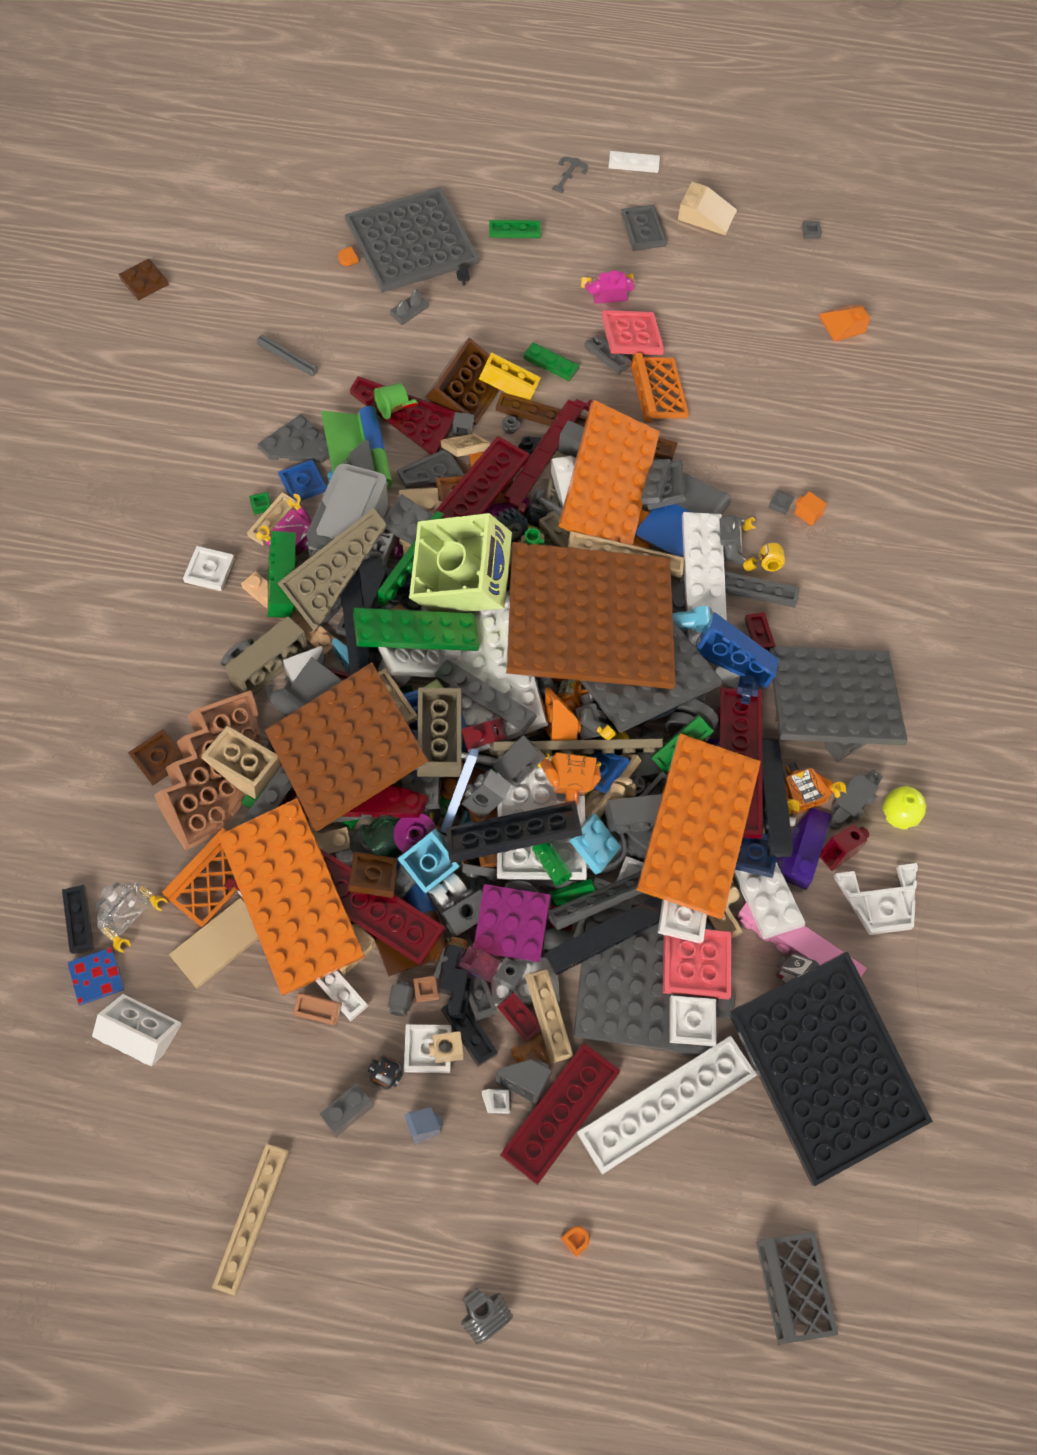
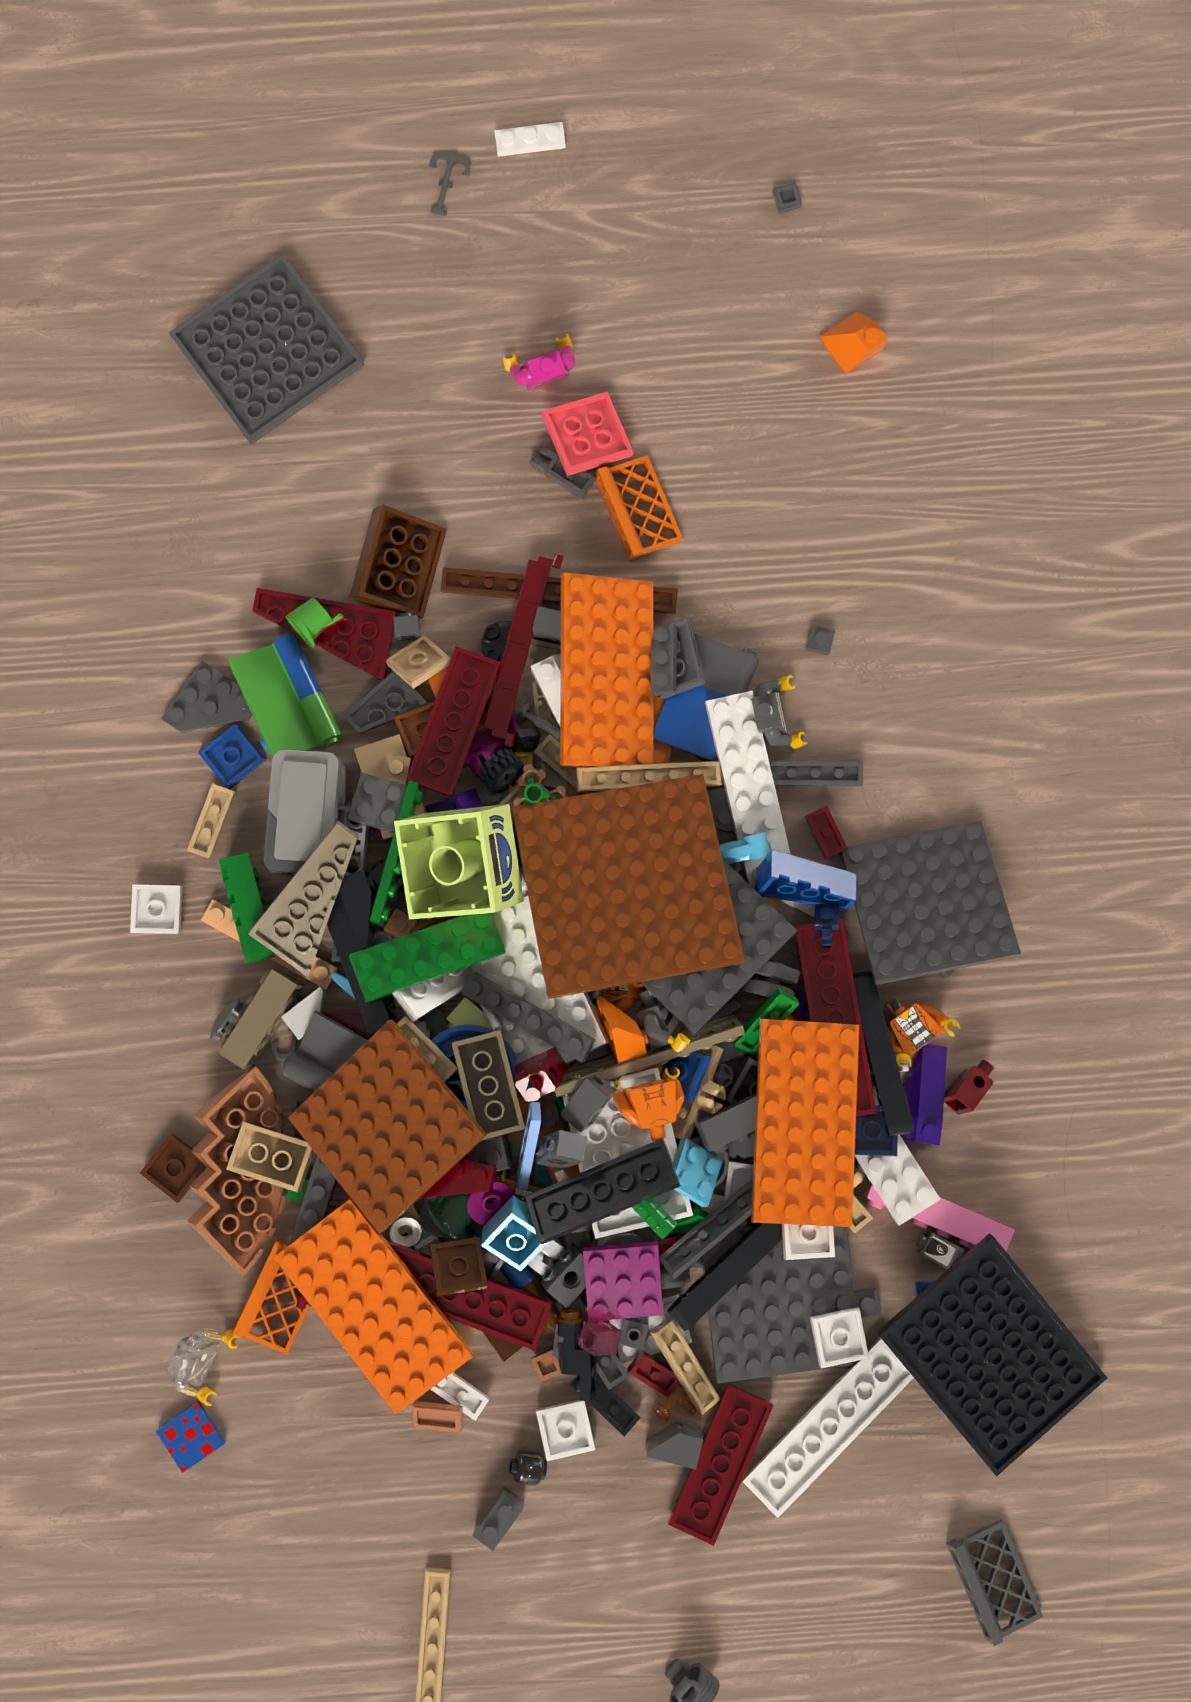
camera: 10 degrees left, 20 degrees up
black plate [62,885,94,954] -> none
white slope [92,994,181,1066] -> none
tan tile [169,898,259,989] -> none
green tile [249,492,271,515] -> none
dark pink torso [256,494,312,556] -> none
dark grey axle [257,335,317,376] -> none
orange tile [338,246,359,266] -> none
dark grey slope [343,440,374,471] -> none
dark grey brick [388,981,414,1016] -> none
dark grey tile [390,289,429,325] -> none
sand blue slope [404,1107,443,1145] -> none
tan brick [429,1031,463,1063] -> none
black plate [456,264,470,286] -> none
yellow brick [479,352,541,400] -> none
white slope [482,1089,510,1114] -> none
green plate [489,220,541,238] -> none
dark grey plate [502,416,520,434] -> none
green plate [523,342,579,382] -> none
orange tile [560,1226,590,1258] -> none
dark grey tile [621,205,667,251] -> none
coral plate [663,929,731,1000] -> none
tan slope [678,182,737,235] -> none
yellow head [759,543,785,572] -> none
orange brick [794,491,827,526] -> none
dark grey hinge [829,770,883,830] -> none
white wing [834,863,918,935] -> none
neon yellow cylinder [882,786,927,829] -> none
none -> white piece [389,1216,422,1247]

